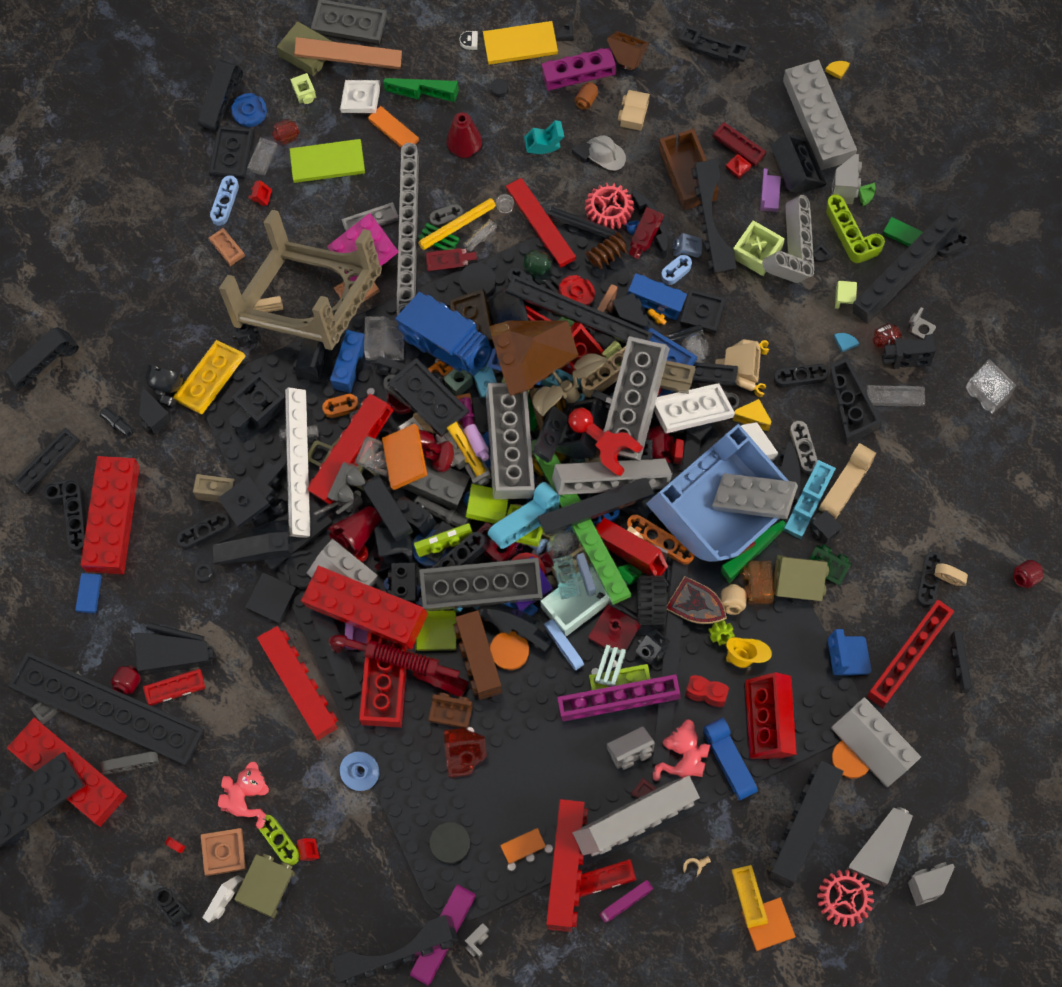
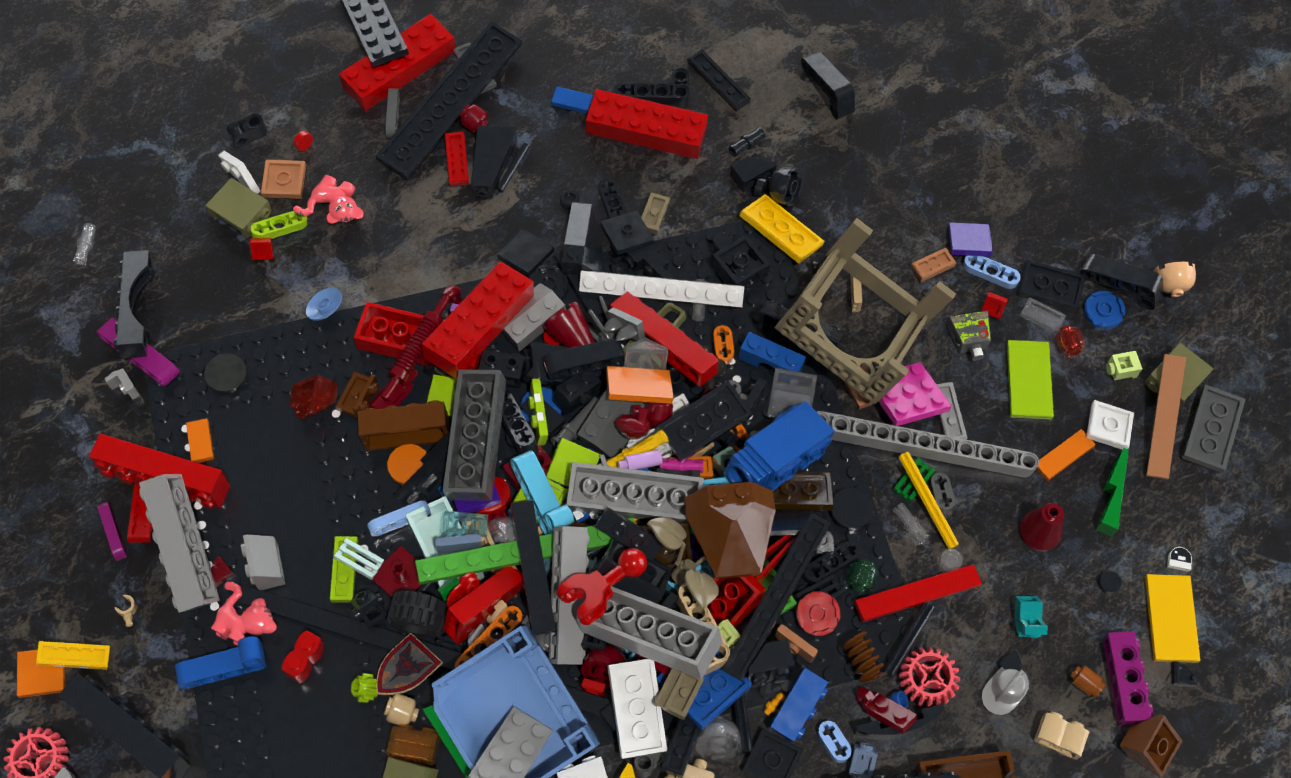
camera: 95 degrees right, 5 degrees down
red brick [257,626,338,741] -> none
dark red hinge [425,248,477,271] -> none
magenta brick [558,674,681,722] -> none
yellow piece [726,637,772,668] -> none
red slope [745,672,797,759] -> none
none -> red plate [447,572,480,607]
none -> torso [946,311,991,361]
none -> tile [948,222,993,257]
none -> light nougat cylinder [1153,262,1196,297]

